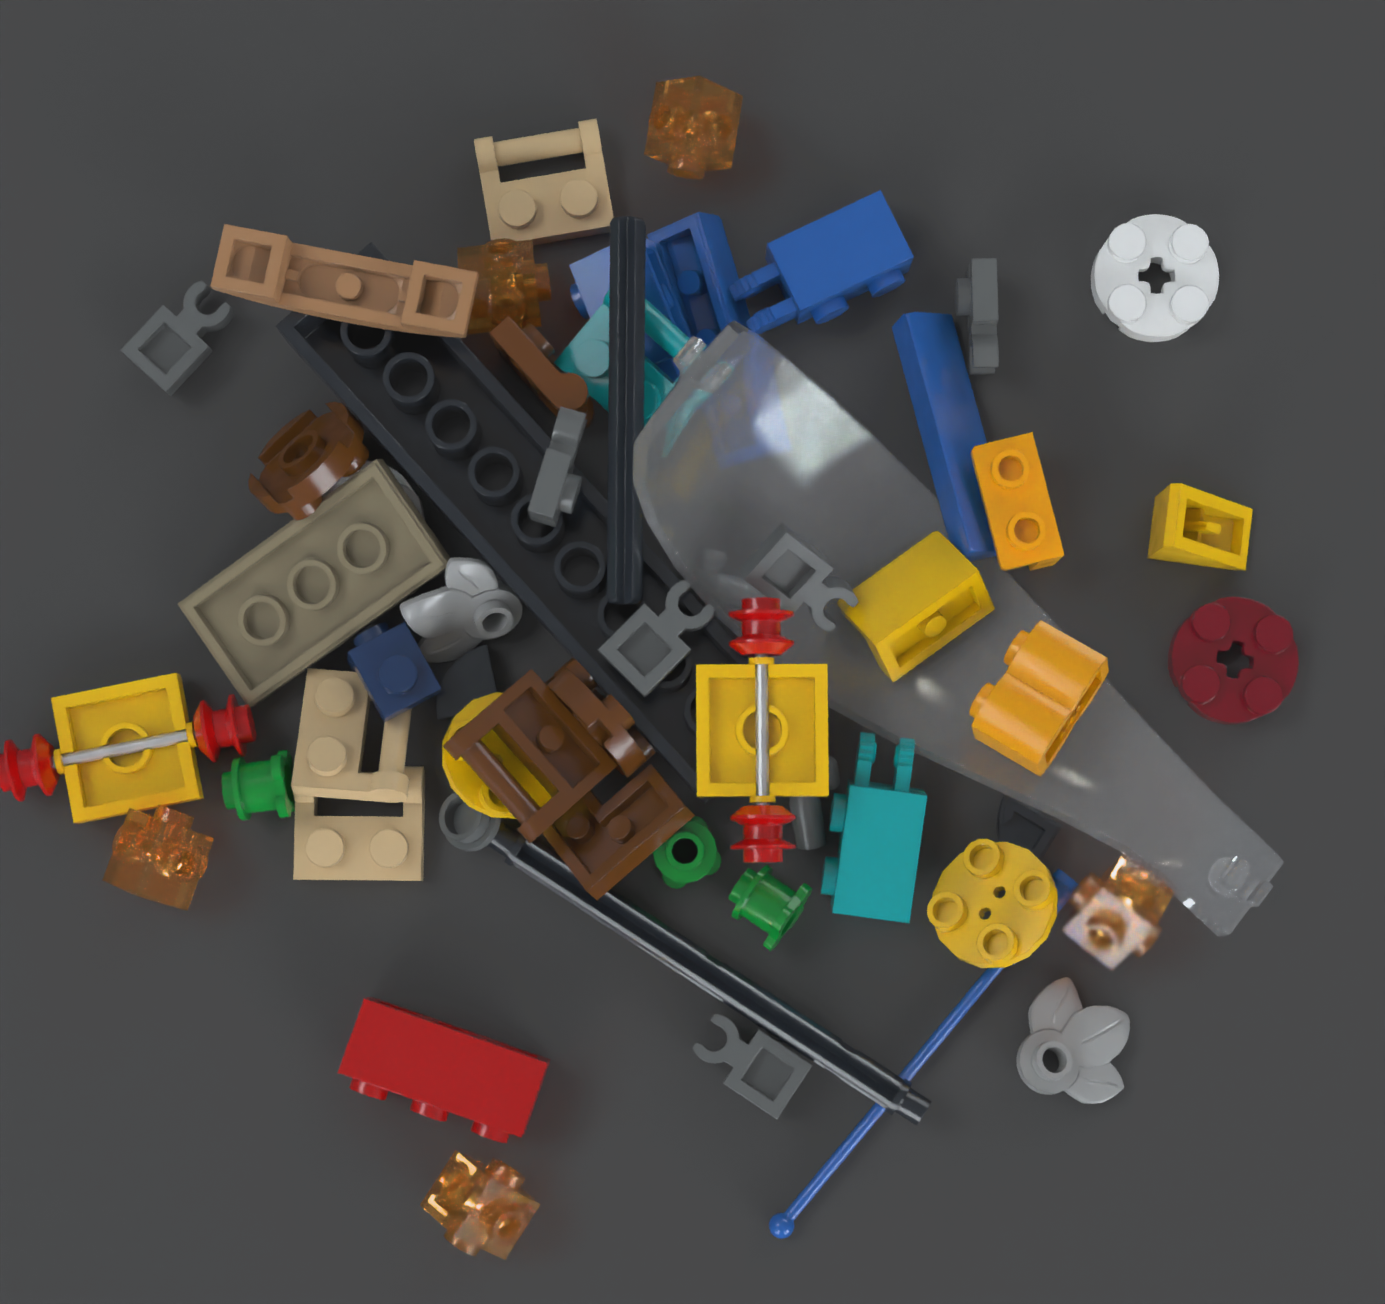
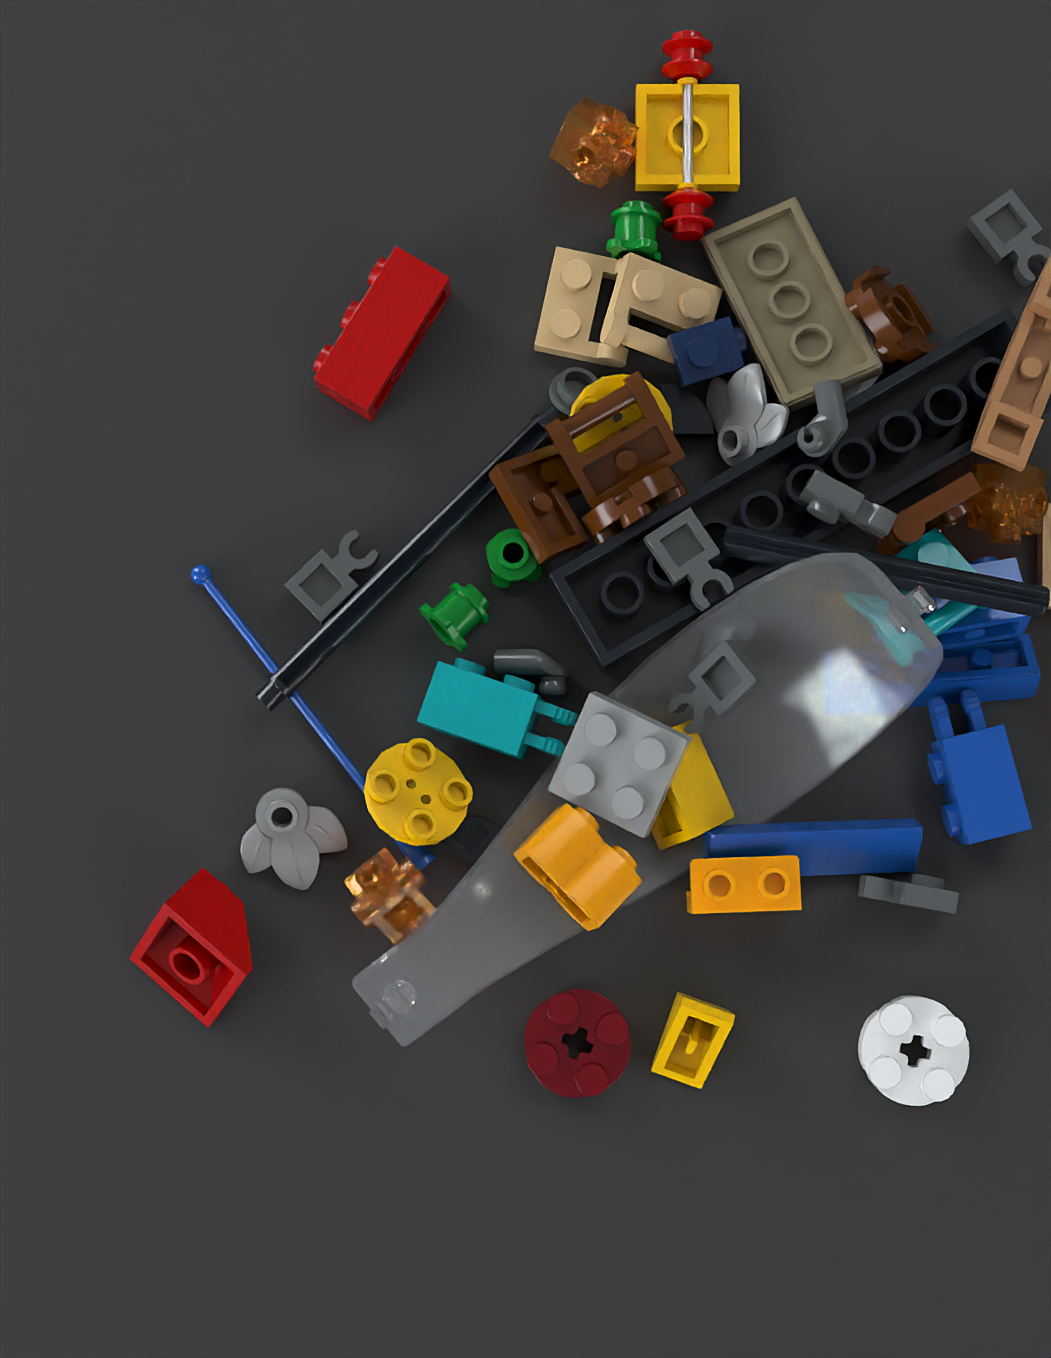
camera: 105 degrees right, 0 degrees up
clear orange brick [420,1150,541,1260] -> none
yellow plate [696,597,829,863] -> none
none -> red slope [129,867,253,1028]
none -> light grey plate [548,691,692,838]
none -> dark grey arm [797,379,848,457]

